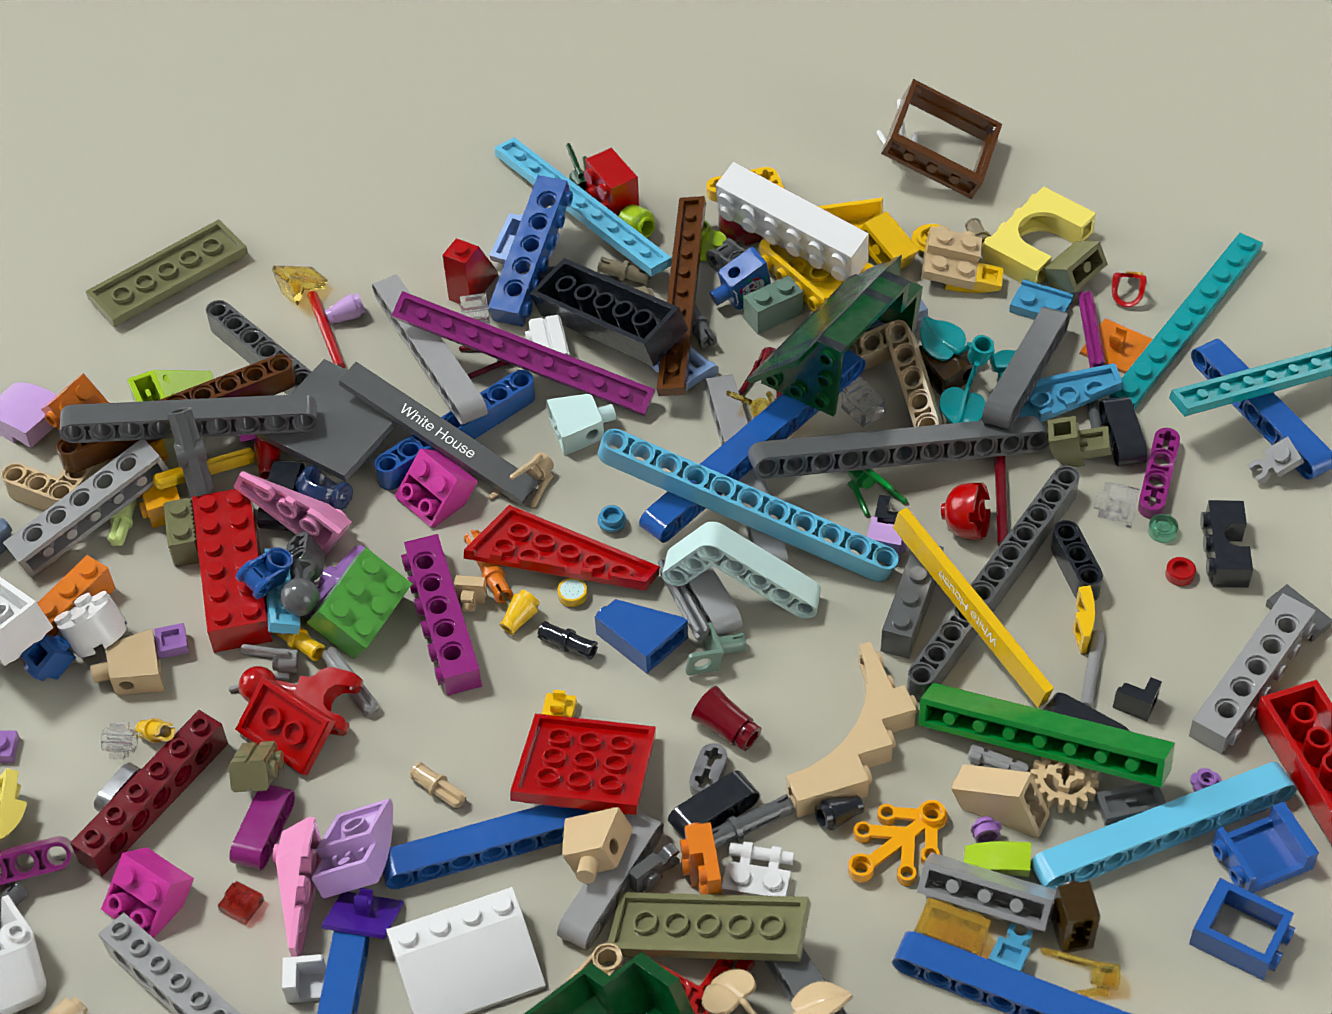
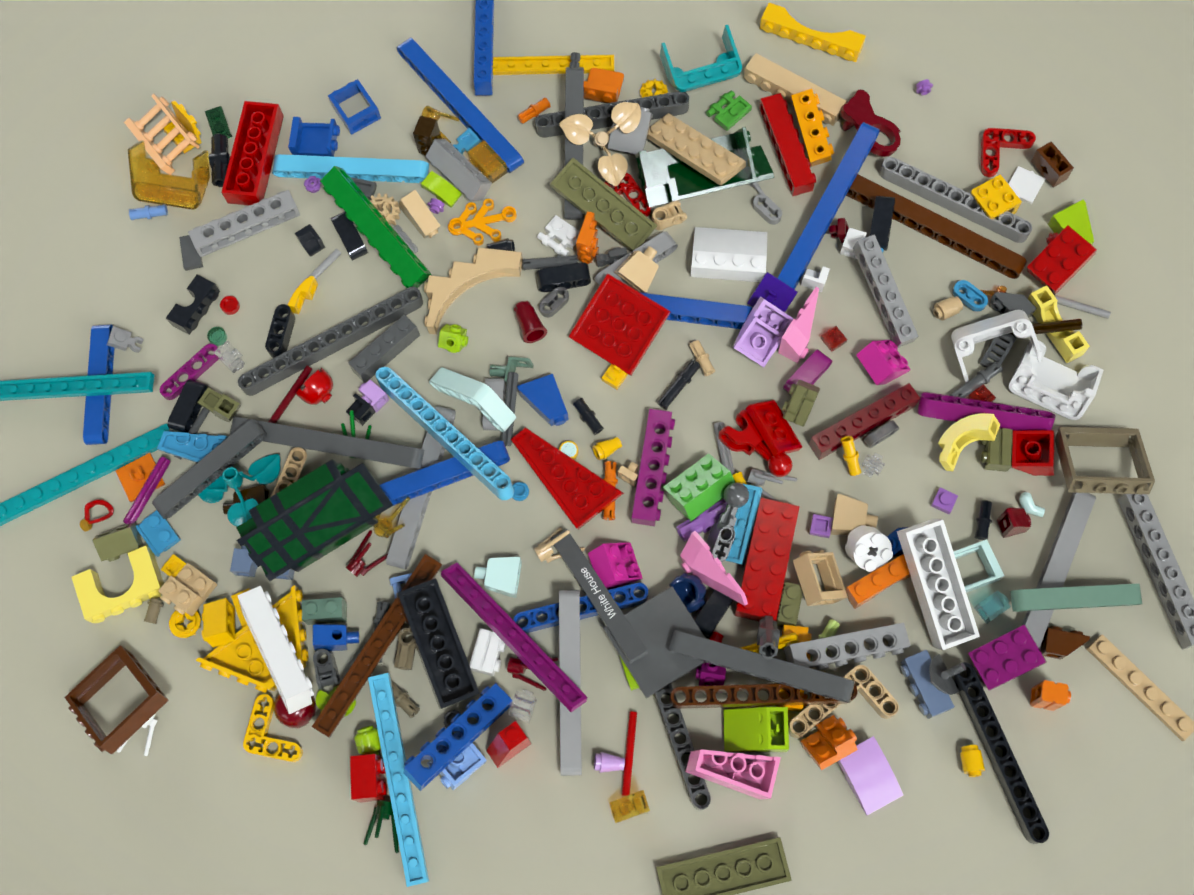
camera: 150 degrees left, 20 degrees up
blue piece [235,547,293,599] -> none
yellow tile [893,507,1054,708] -> none
none -> lime brick [438,324,469,353]
none -> black pin [657,359,701,410]
none -> bright pink wedge [685,750,781,799]
none -> tan window [793,550,848,606]

